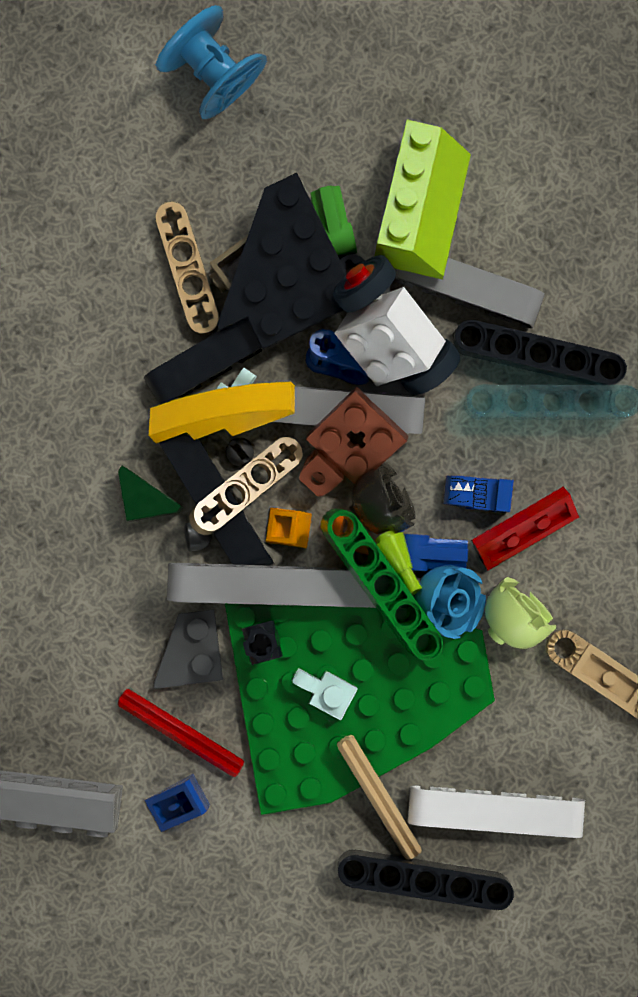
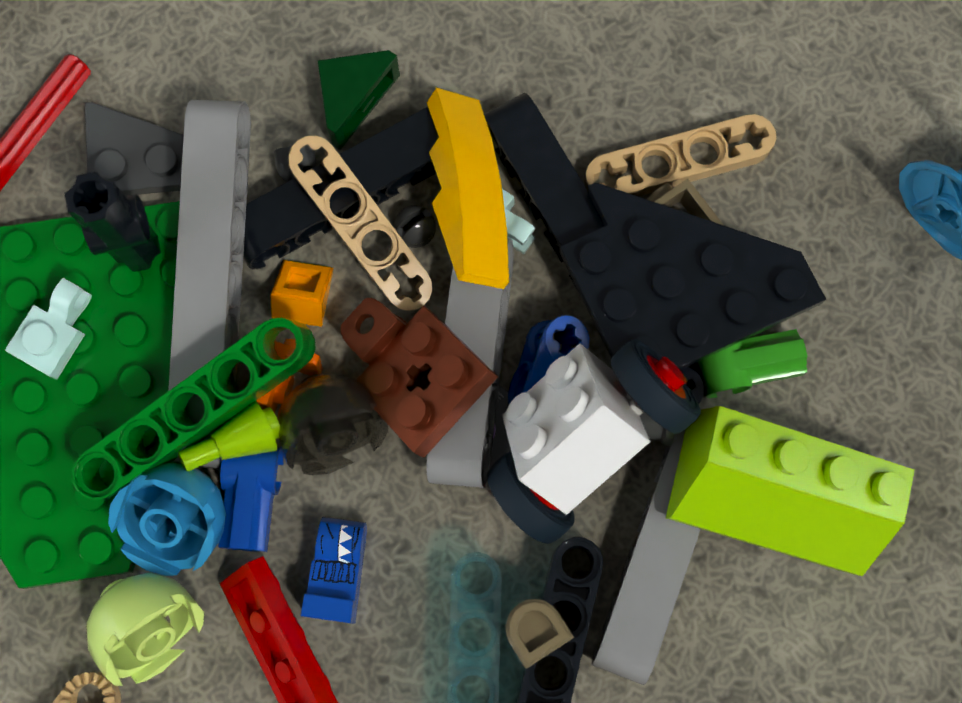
camera: 90 degrees right, 10 degrees down
none -> dark tan tile [506,599,574,669]

